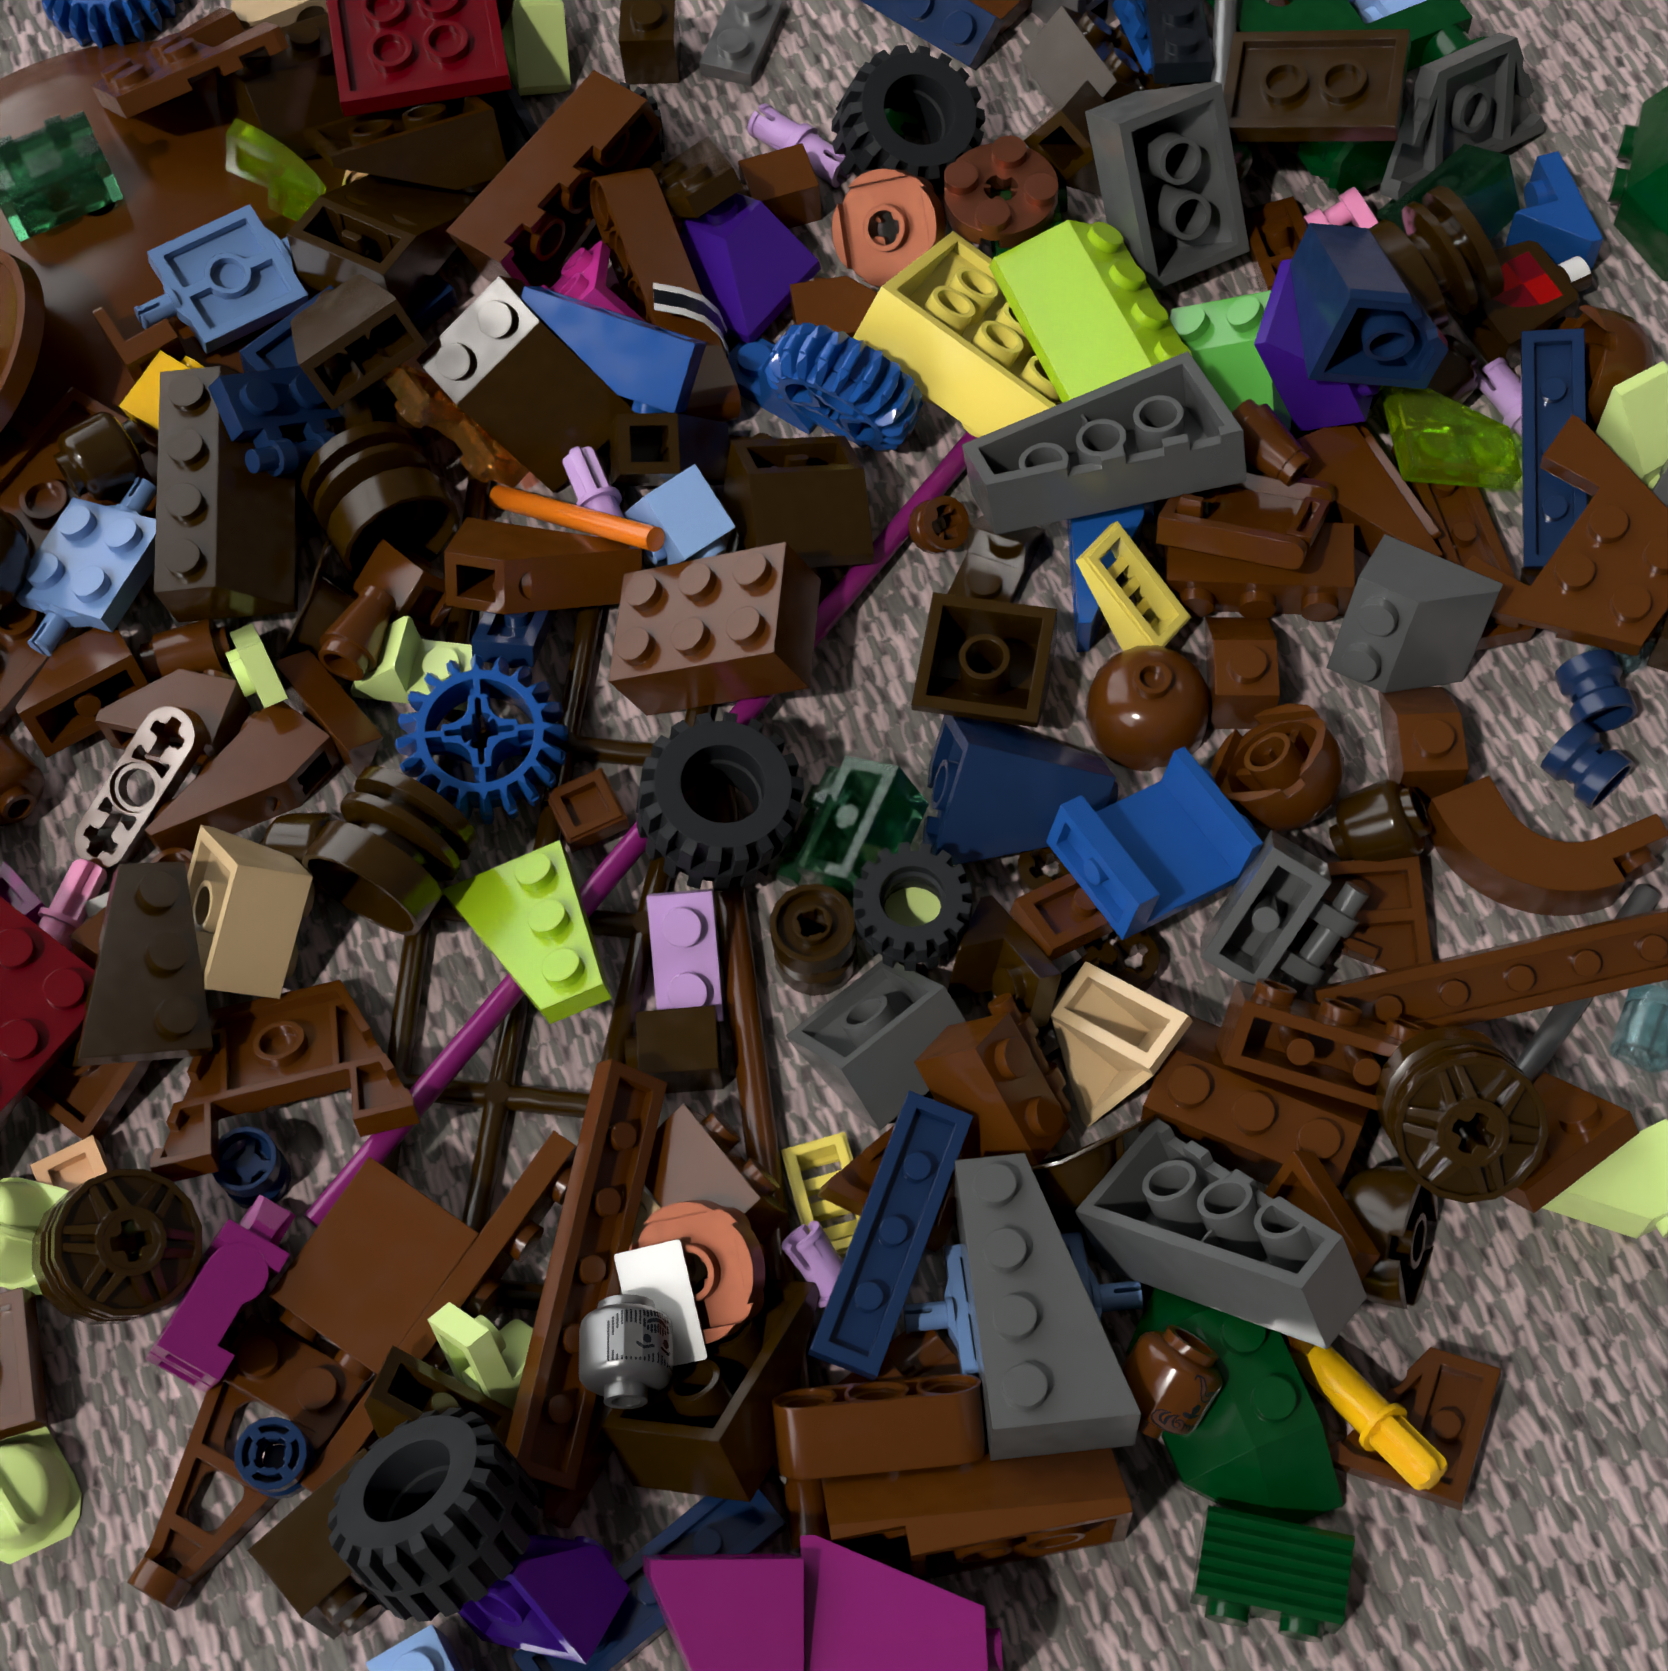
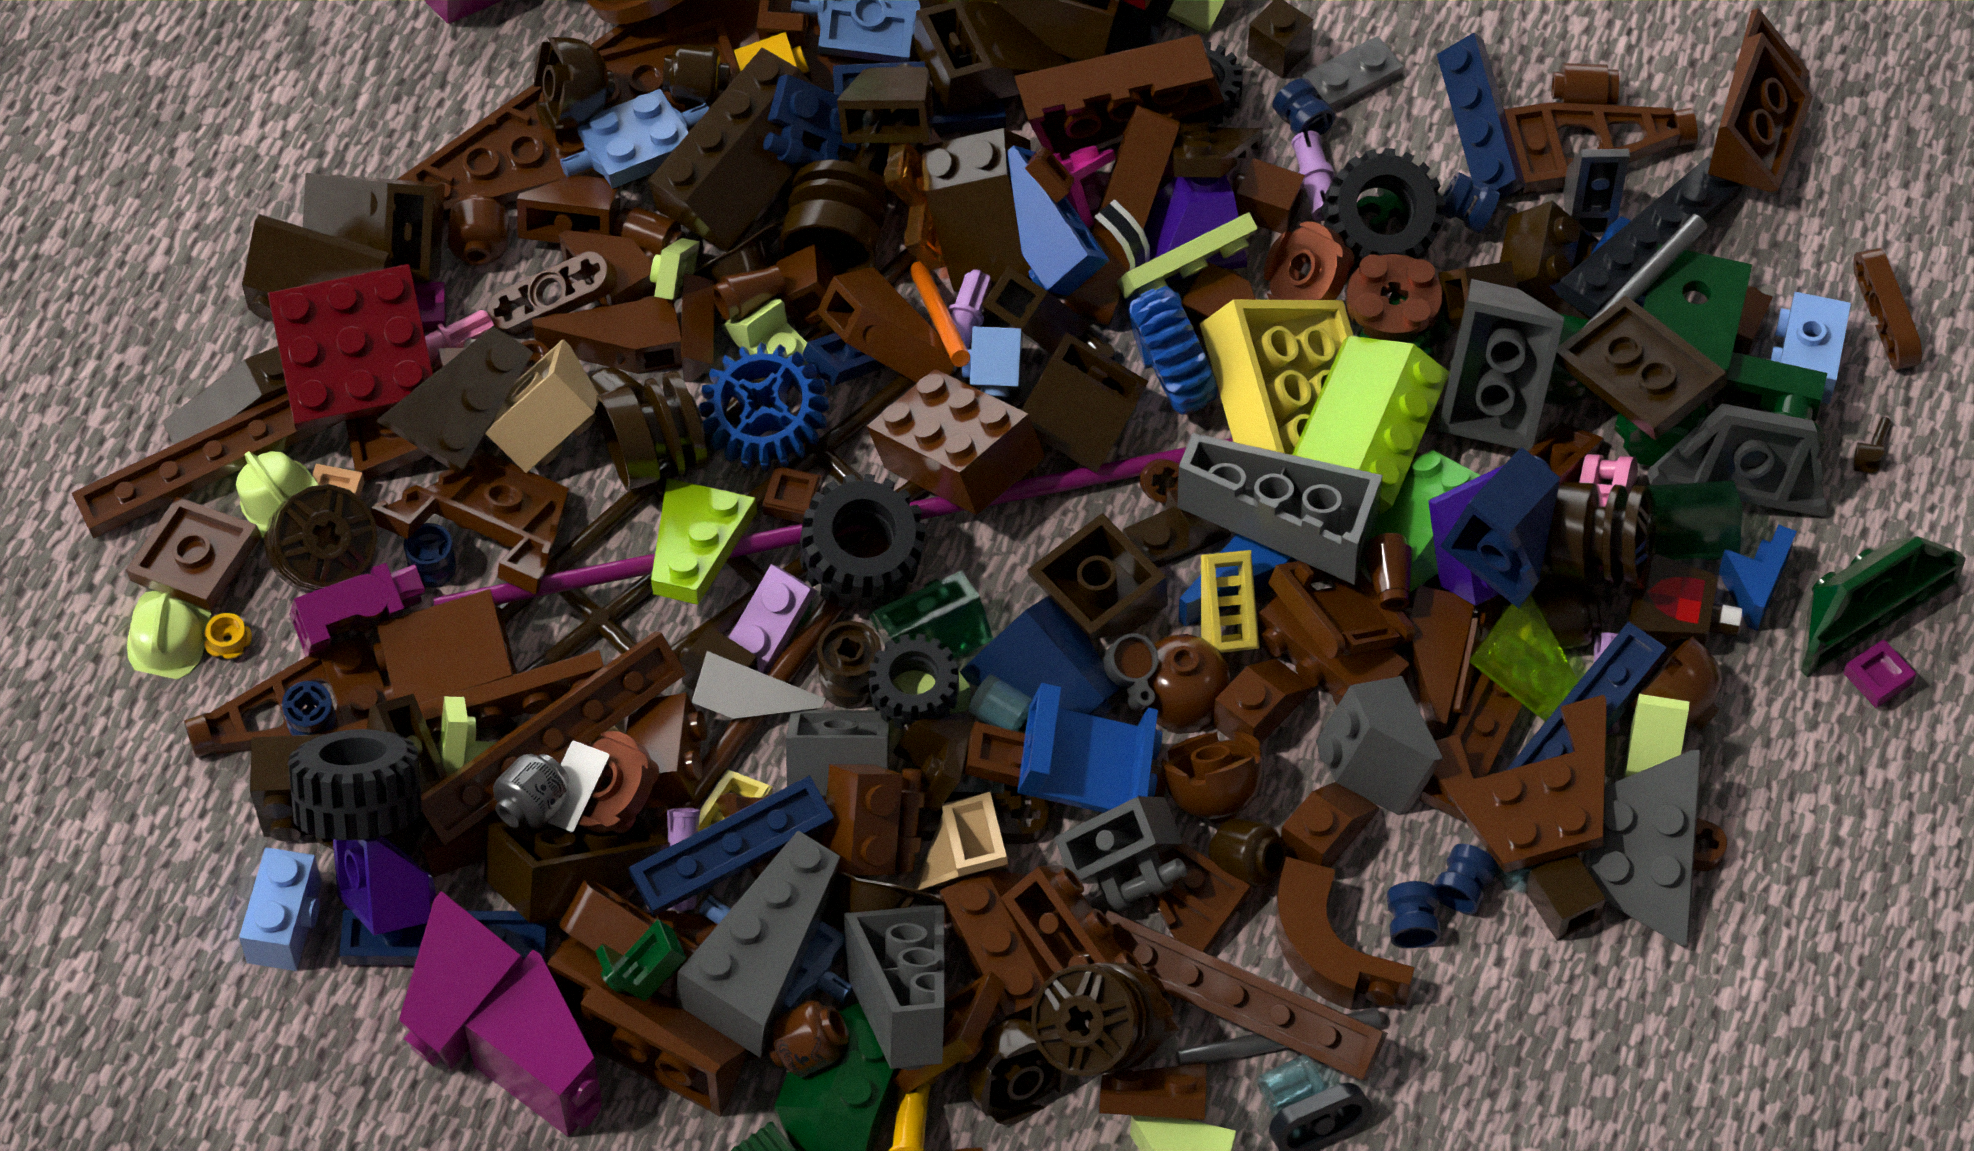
camera: 35 degrees right, 5 degrees down
none -> yellow plate [204,613,252,660]
none -> dark green bracket [595,919,686,1002]
none -> white sticker [692,651,826,719]
none -> clear light blue piece [968,674,1033,732]
none -> reddish brown tile [1025,146,1075,203]
none -> piece [1102,634,1159,711]
none -> yellowish green plate [1117,212,1258,299]
none -> dark blue wheel [1272,78,1336,142]
none -> dark blue wheel [1441,172,1500,234]
none -> dark brown hand [1853,417,1891,473]

